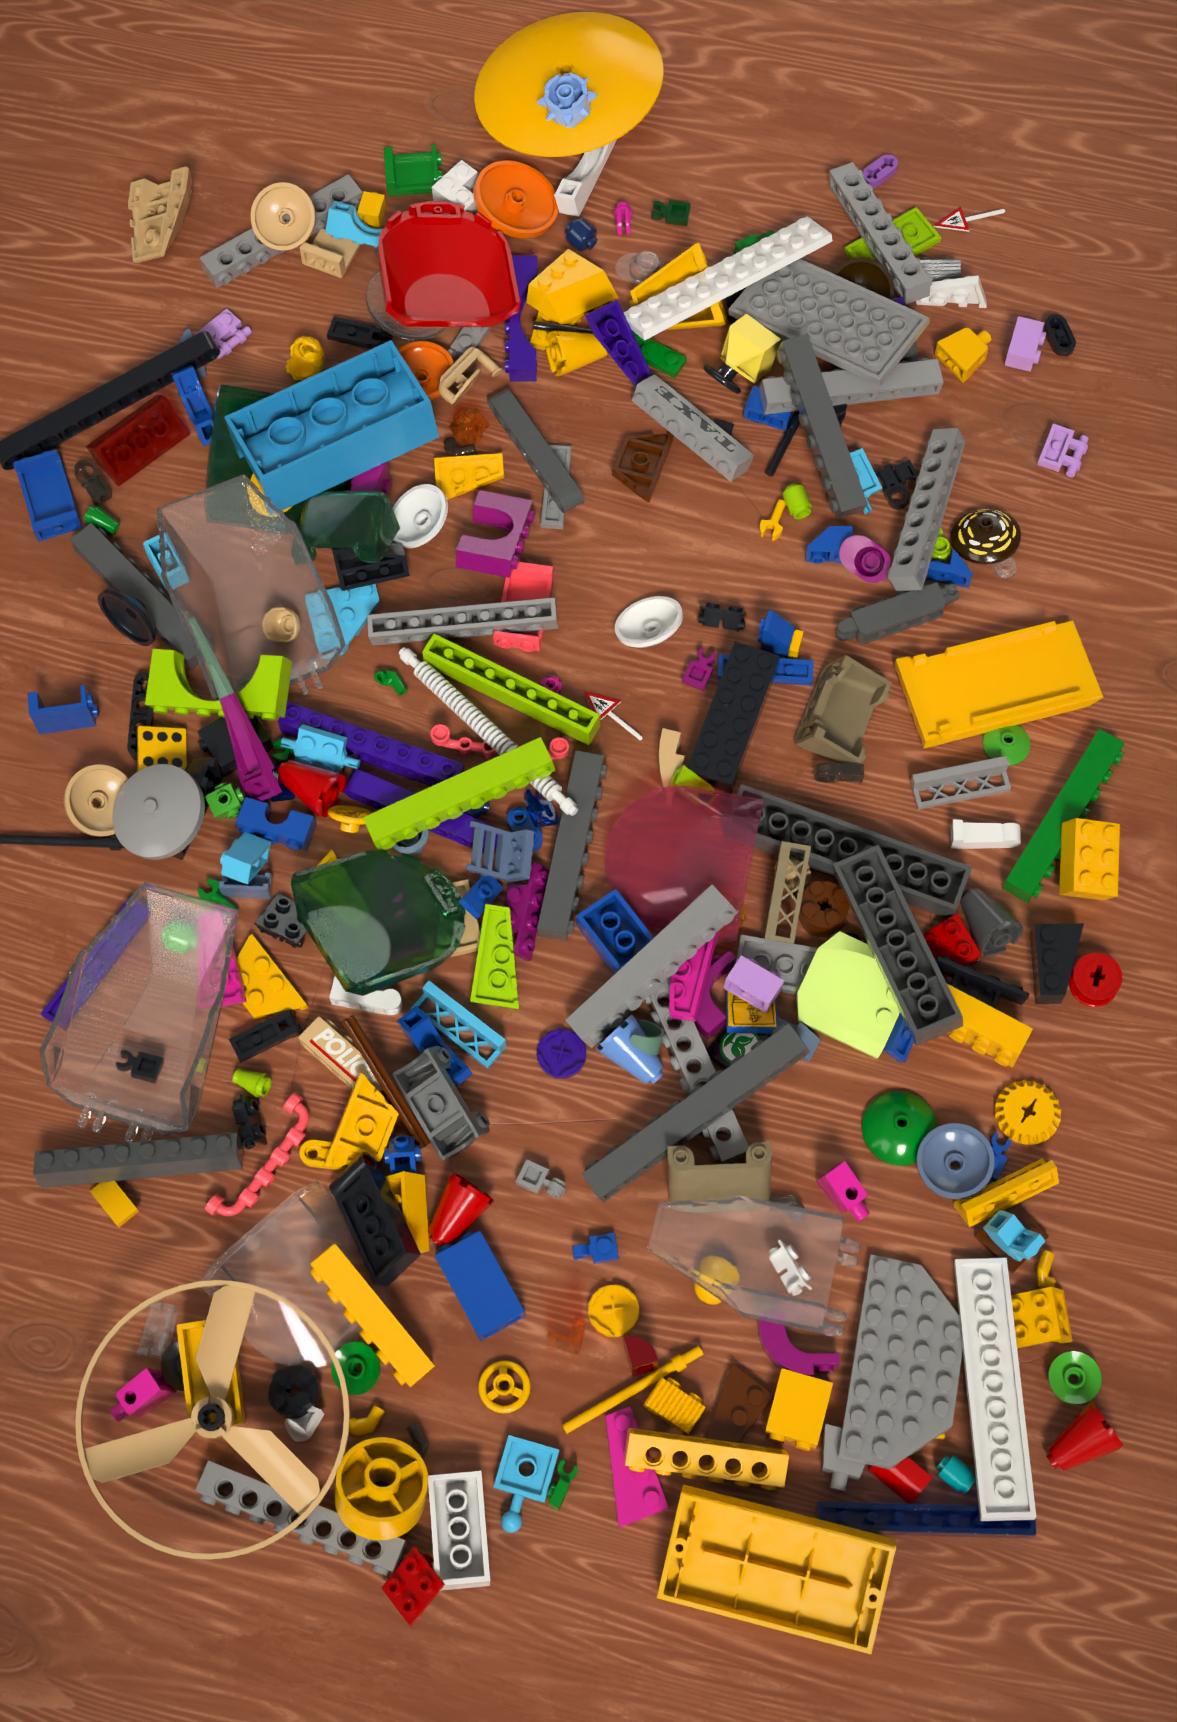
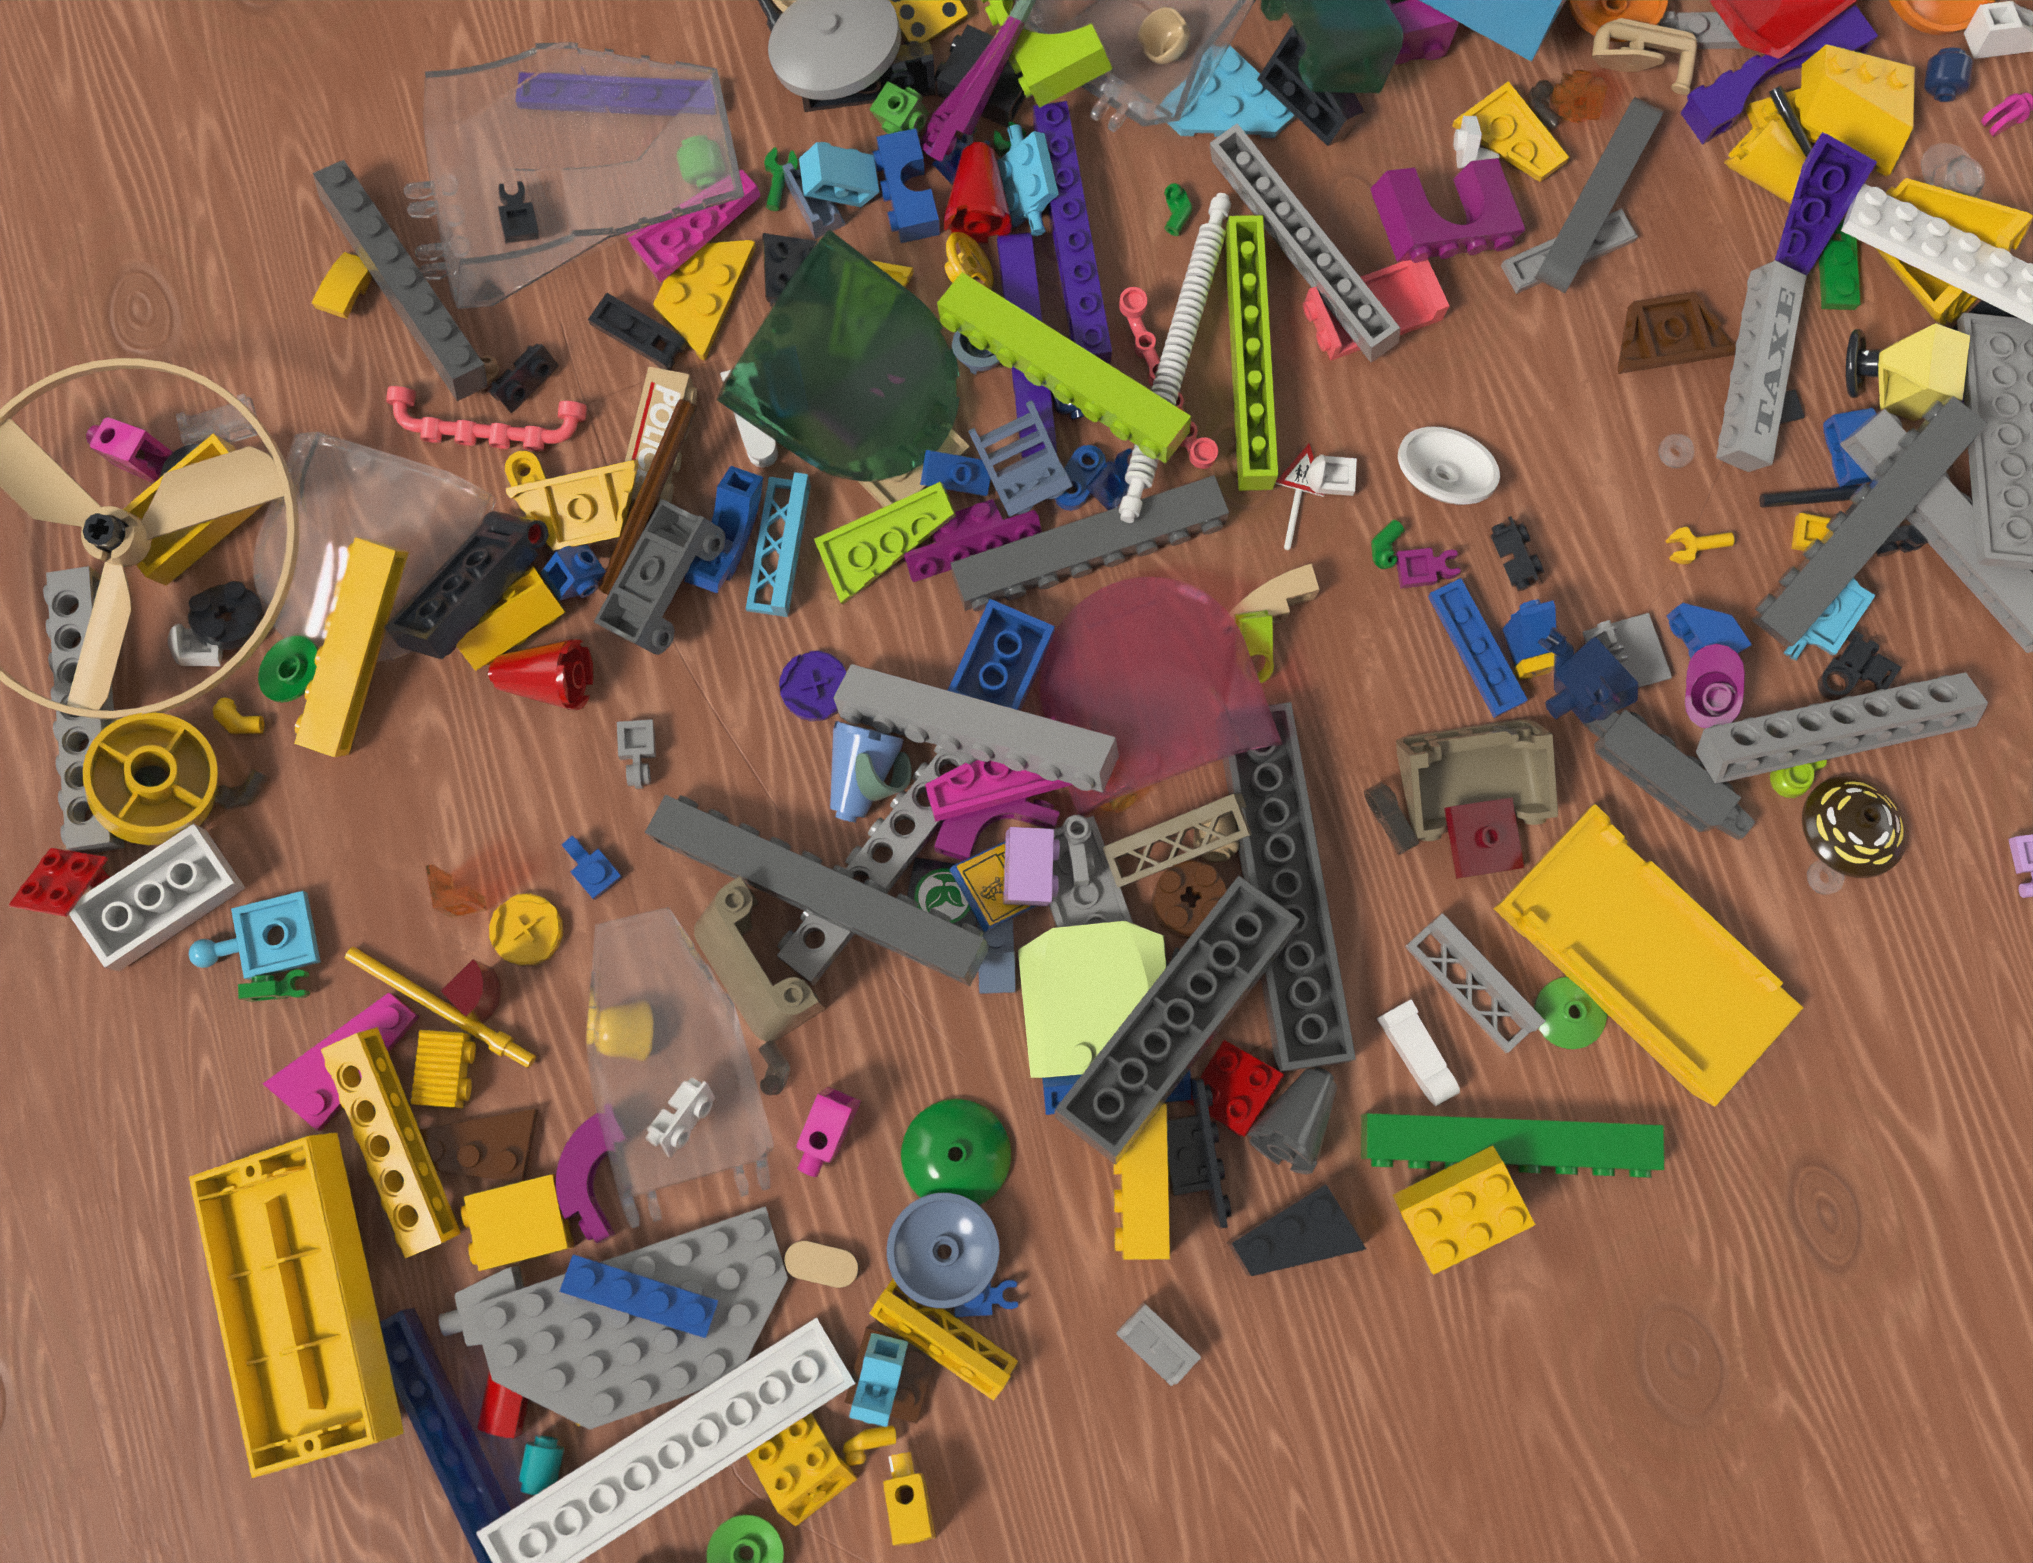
camera: 55 degrees right, 10 degrees up
lime cone [232,1069,272,1097] -> none
white dish [388,484,448,548] -> none
blue panel [435,1231,526,1342] -> none
yellow piece [478,1360,531,1413] -> none
dark pink plate [540,676,563,694] -> none
black brick [687,641,780,793] -> none
lime brick [782,483,811,520] -> none
blue slope [925,549,972,588] -> none
yellow gear [995,1080,1061,1145] -> none
red piece [1069,952,1123,1007] -> none
none -> blue plate [559,1254,718,1338]
none -> tan tile [784,1241,859,1288]
none -> yellow torso [883,1452,936,1546]
none -> light grey plate [1063,815,1095,887]
none -> light grey hinge [1116,1302,1201,1386]
none -> white plate [1306,454,1357,496]
none -> green arm [1371,519,1405,569]
none -> dark red plate [1444,798,1525,879]
none -> white plate [1454,116,1500,168]
none -> dark blue torso [1538,627,1639,723]
none -> light grey hinge [1582,613,1672,688]
none -> clear plate [1658,434,1694,468]
none -> yellow tile [1791,513,1831,551]

